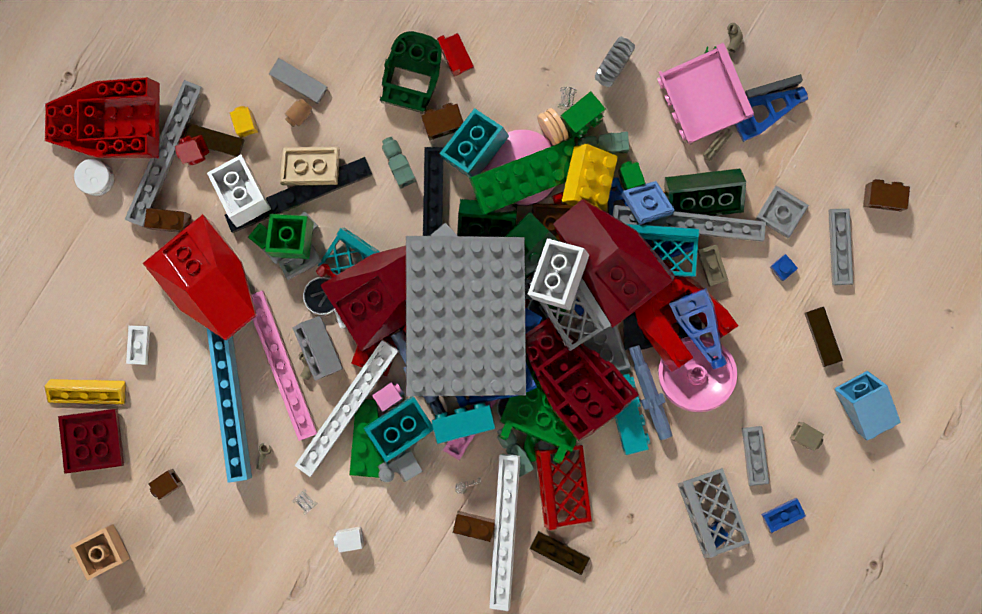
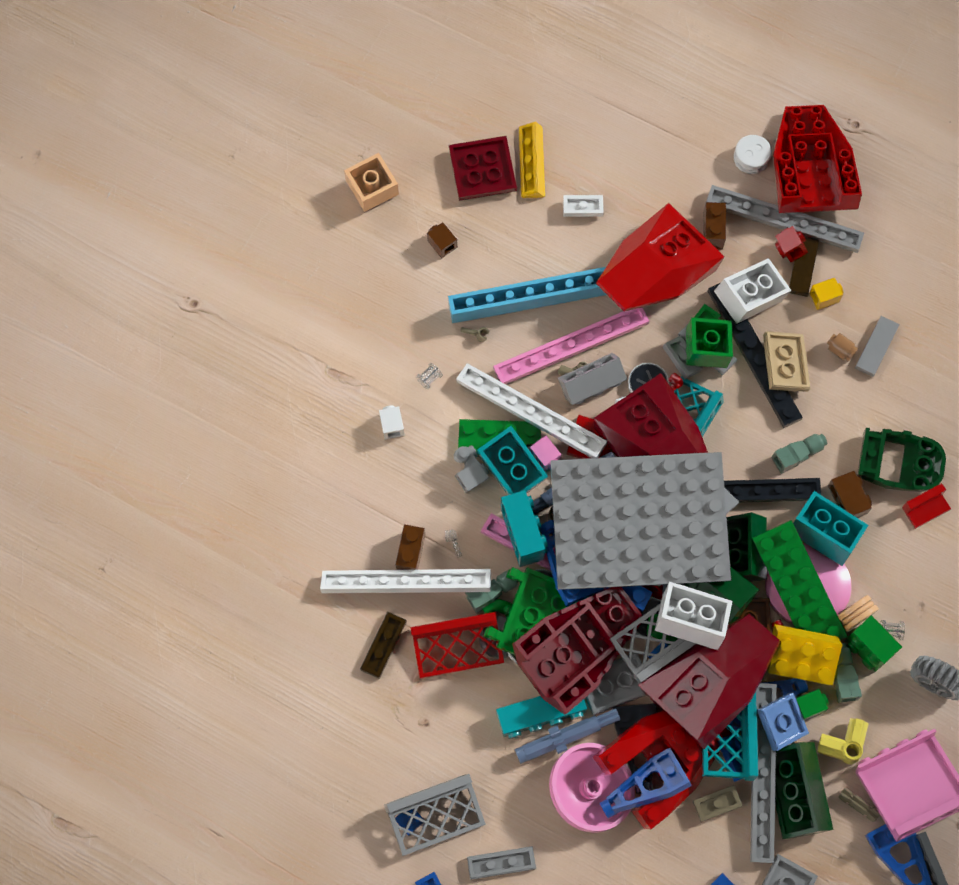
camera: 85 degrees right, 15 degrees down
none -> light yellow piece [817,718,869,765]

